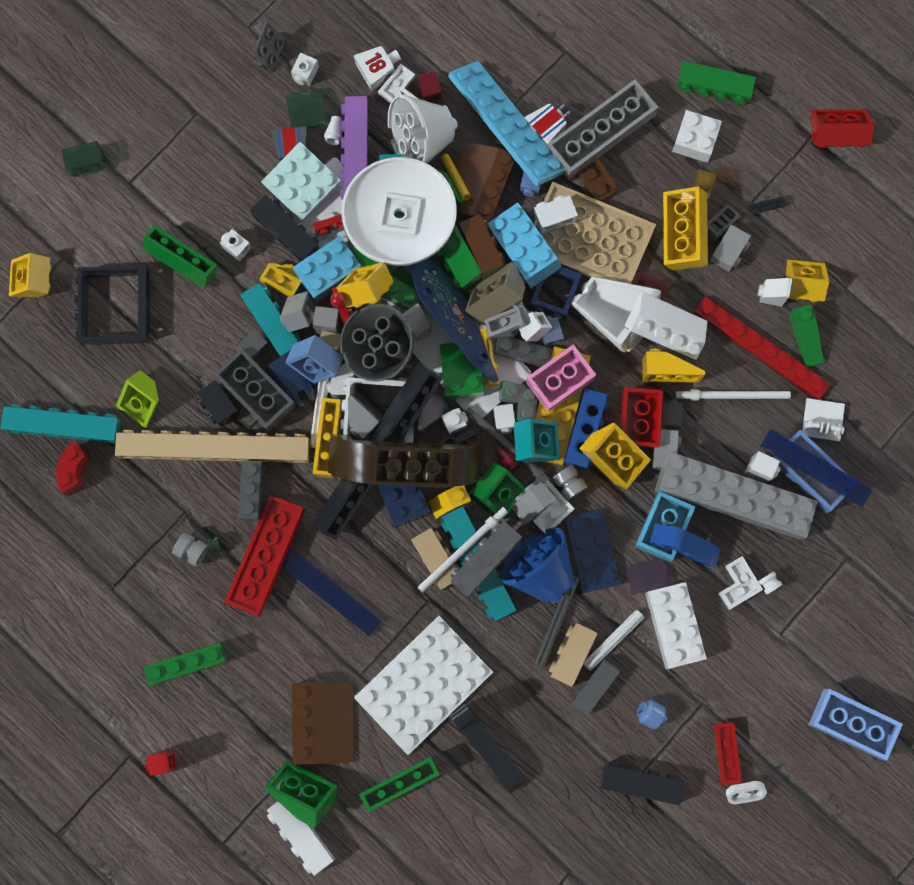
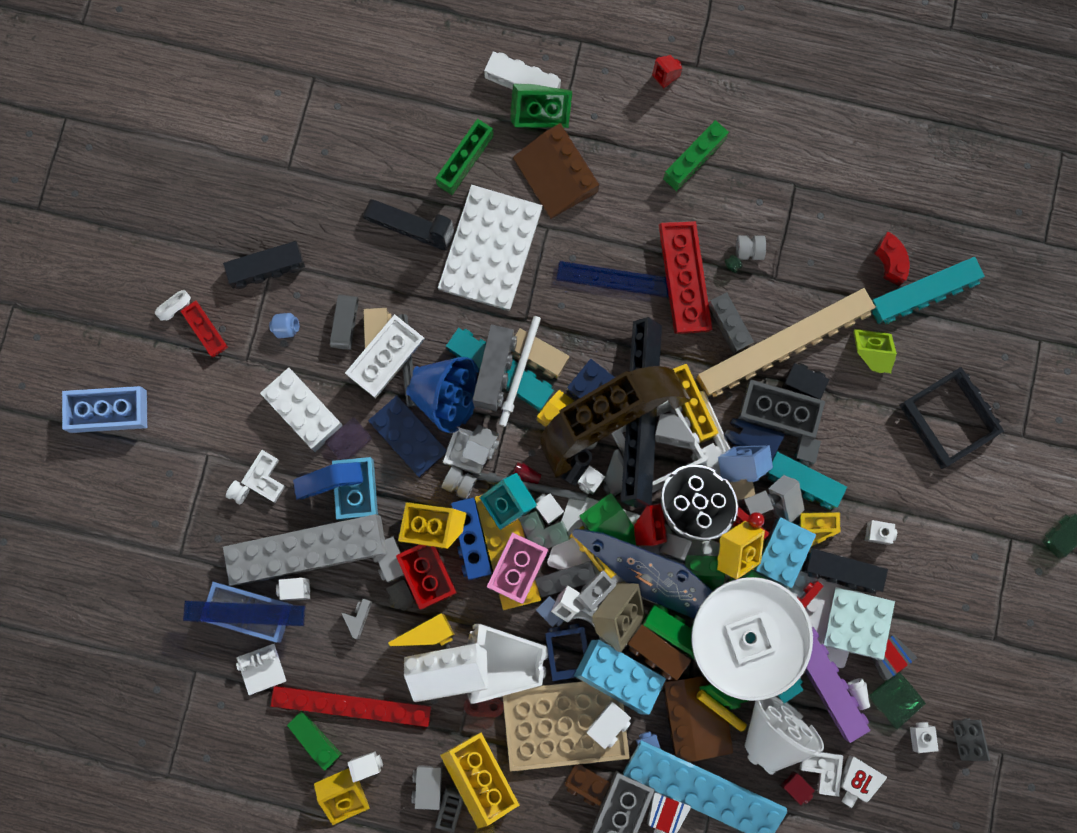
camera: 145 degrees right, 0 degrees up
yellow slope [9,253,51,297] -> none
green brick [142,225,217,289] -> none
green slope [470,462,526,520] -> none
white axle [583,610,644,670] -> none
white bar [675,389,791,401] -> none
none -> light grey slope [342,599,372,639]
none -> white plate [345,314,425,398]
none -> red slope [634,503,667,546]

